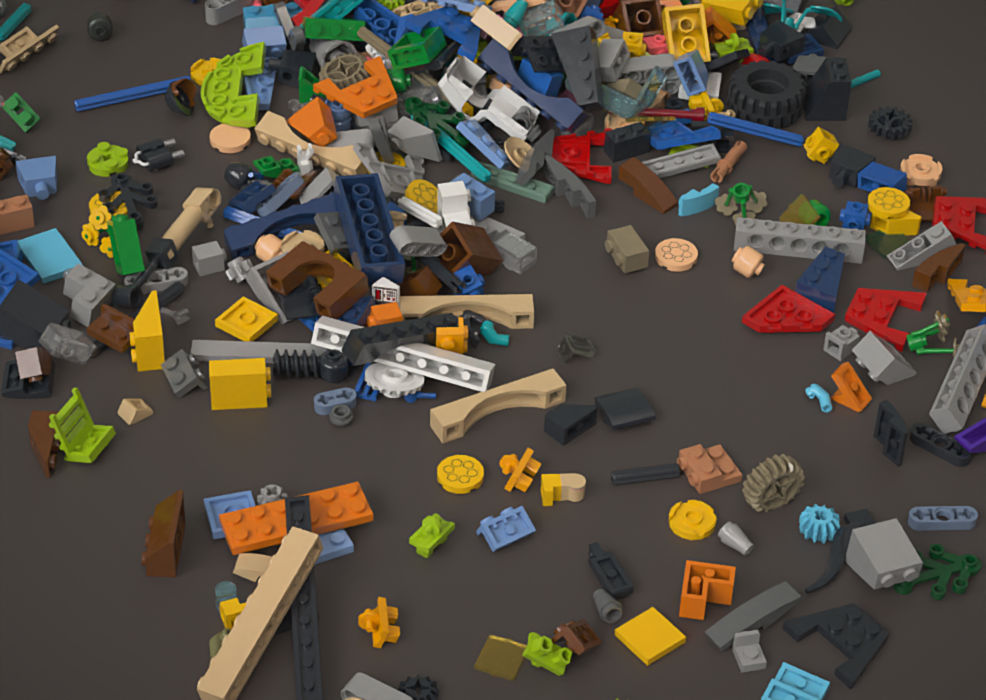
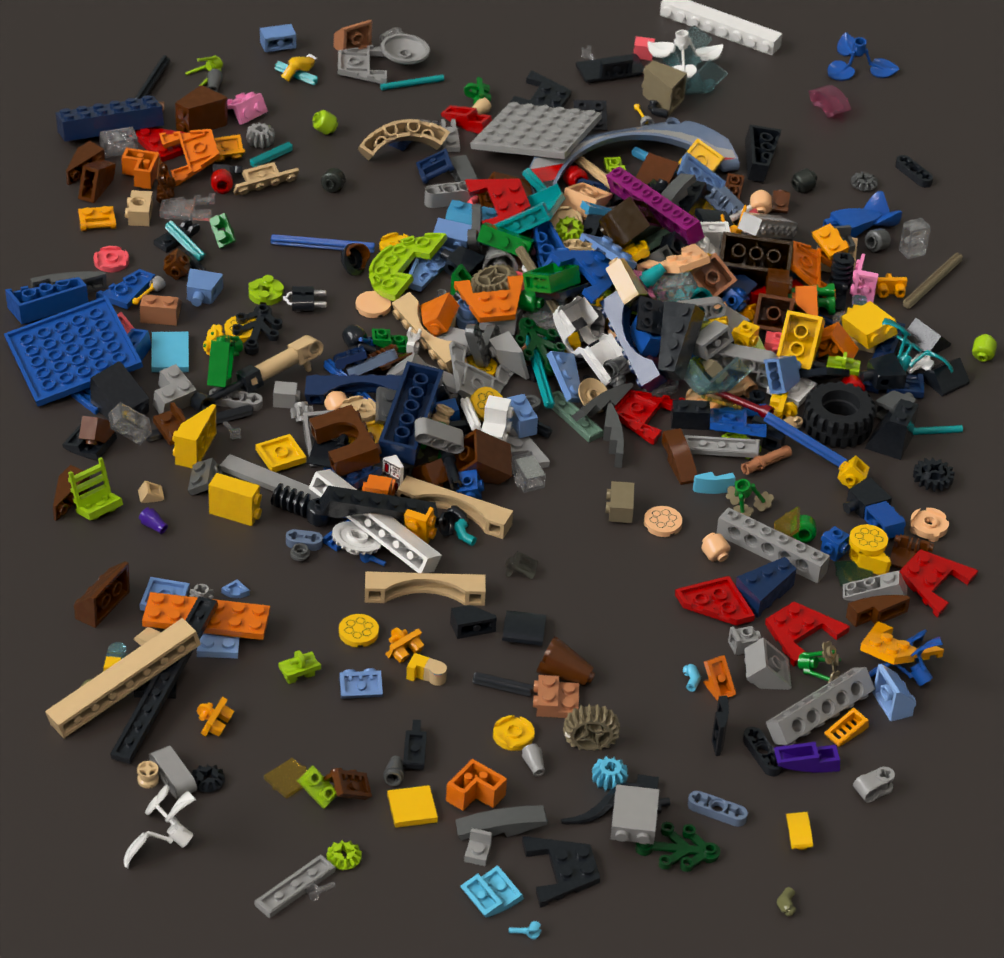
camera: 25 degrees right, 0 degrees up
none -> dark purple cone [139,507,168,534]
none -> medium blue tile [221,579,250,598]
none -> reddish brown cone [536,636,596,686]

